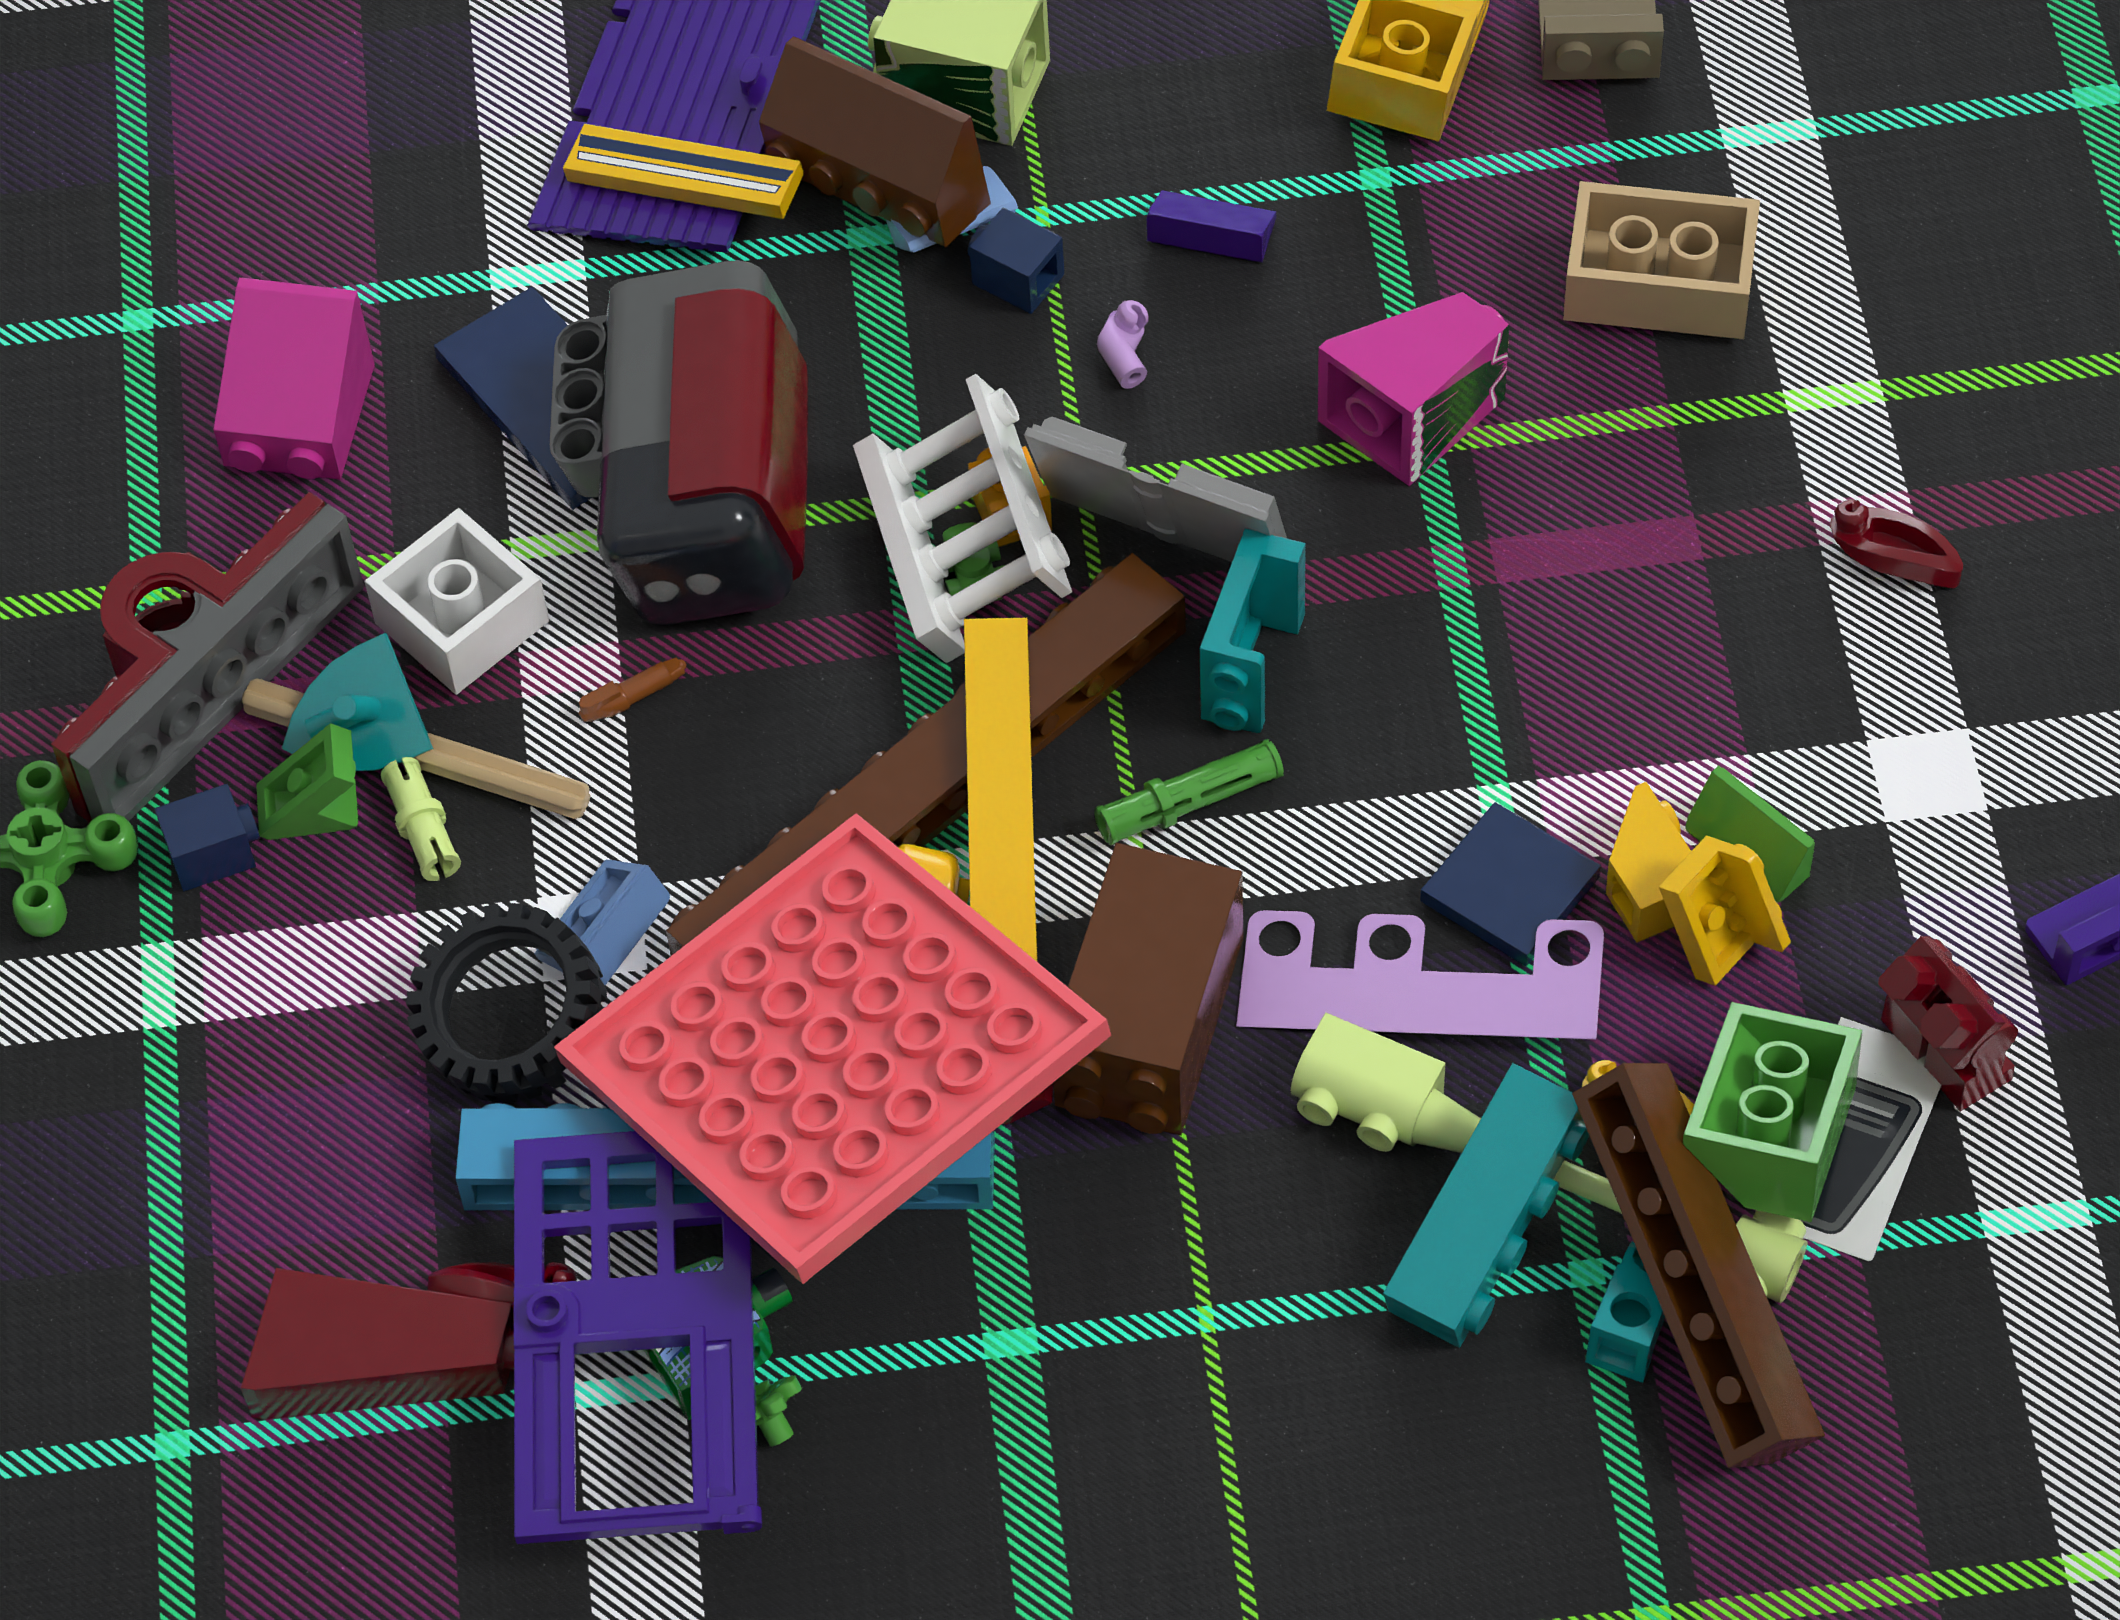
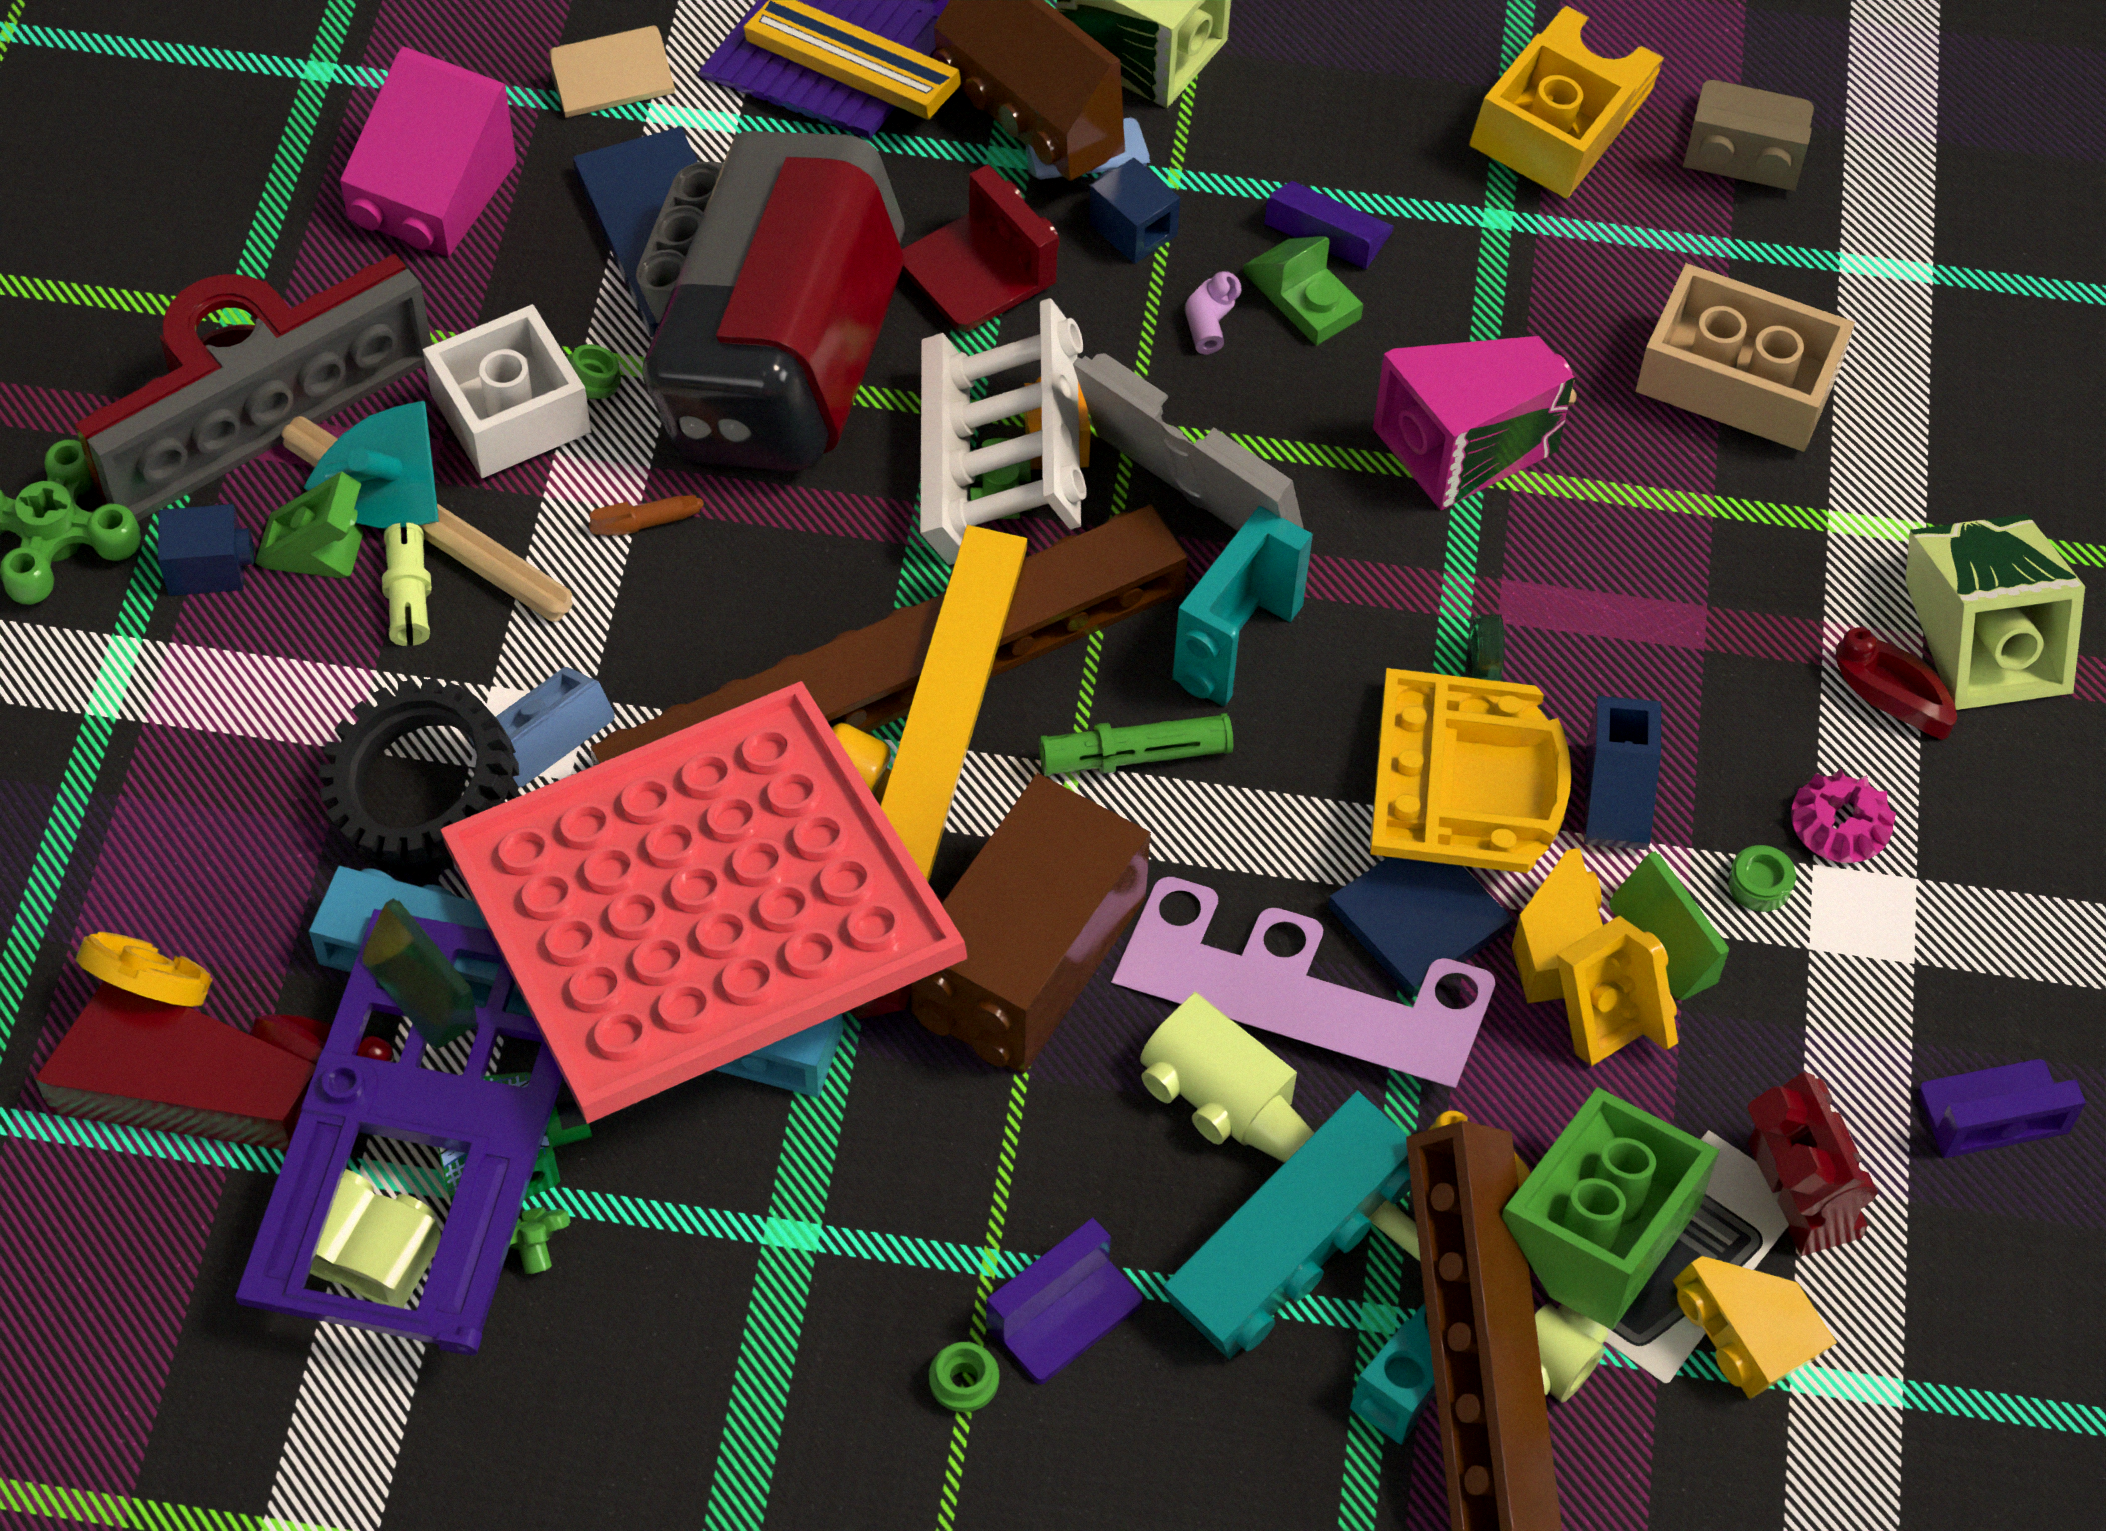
camera: 10 degrees right, 0 degrees up
none -> yellow tile [76,932,212,1007]
none -> yellowish green brick [309,1169,441,1308]
none -> clear green slope [362,898,477,1049]
none -> tan slope [549,26,675,118]
none -> bright green plate [566,344,621,399]
none -> dark red bracket [901,164,1060,332]
none -> bright green plate [929,1342,999,1412]
none -> dark purple panel [986,1217,1142,1385]
none -> bright green slope [1243,236,1363,346]
none -> yellow slope [1370,668,1571,873]
none -> clear green tile [1470,614,1505,681]
none -> dark blue slope [1584,696,1661,850]
none -> yellow slope [1672,1256,1837,1399]
none -> bright green tile [1728,845,1796,912]
none -> dark pink gear [1791,768,1896,863]
none -> yellowish green slope [1905,514,2085,710]

